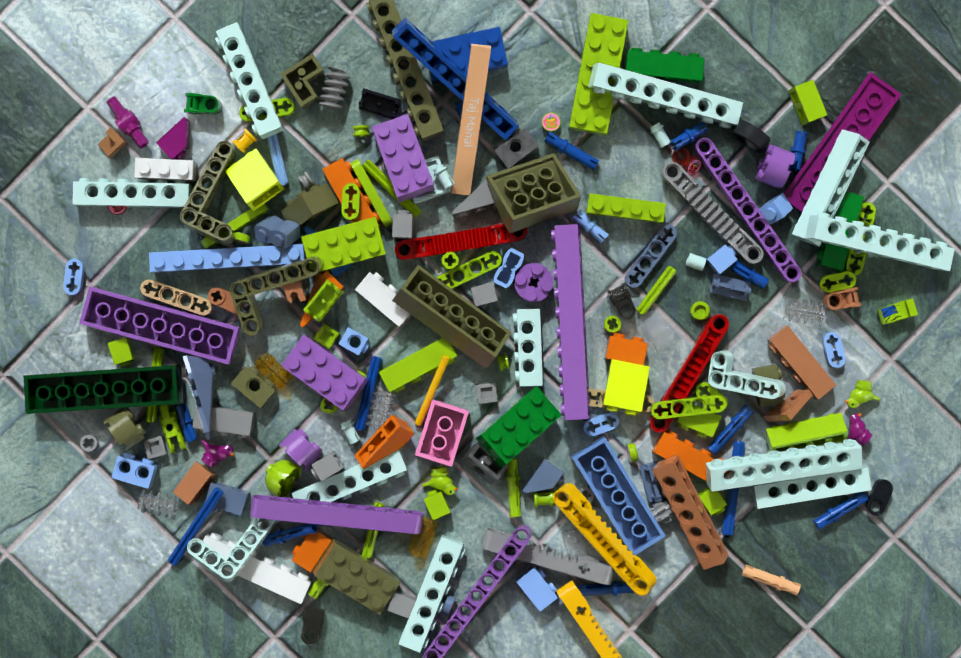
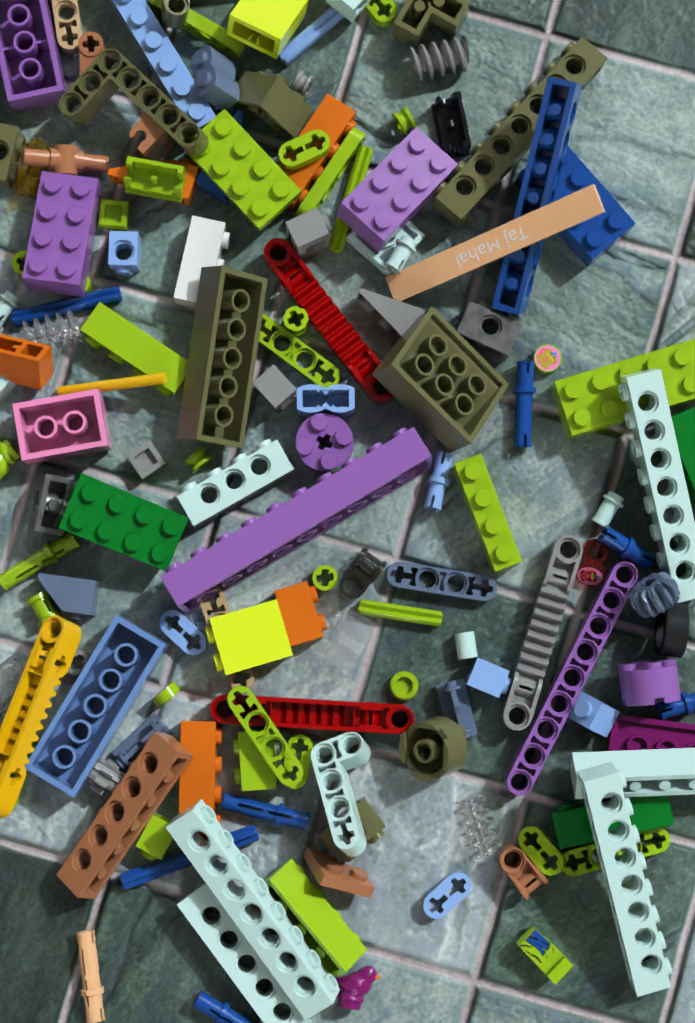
camera: 55 degrees right, 5 degrees down
lime tile [233,232,251,244] -> none
blue axle [731,261,769,289] -> none
nougat brick [767,325,836,400] -> none
lime animal [845,380,880,408] -> none
none -> nougat pin [21,144,109,176]
none -> olive brick [399,716,467,781]
none -> sand blue gear [628,572,680,618]

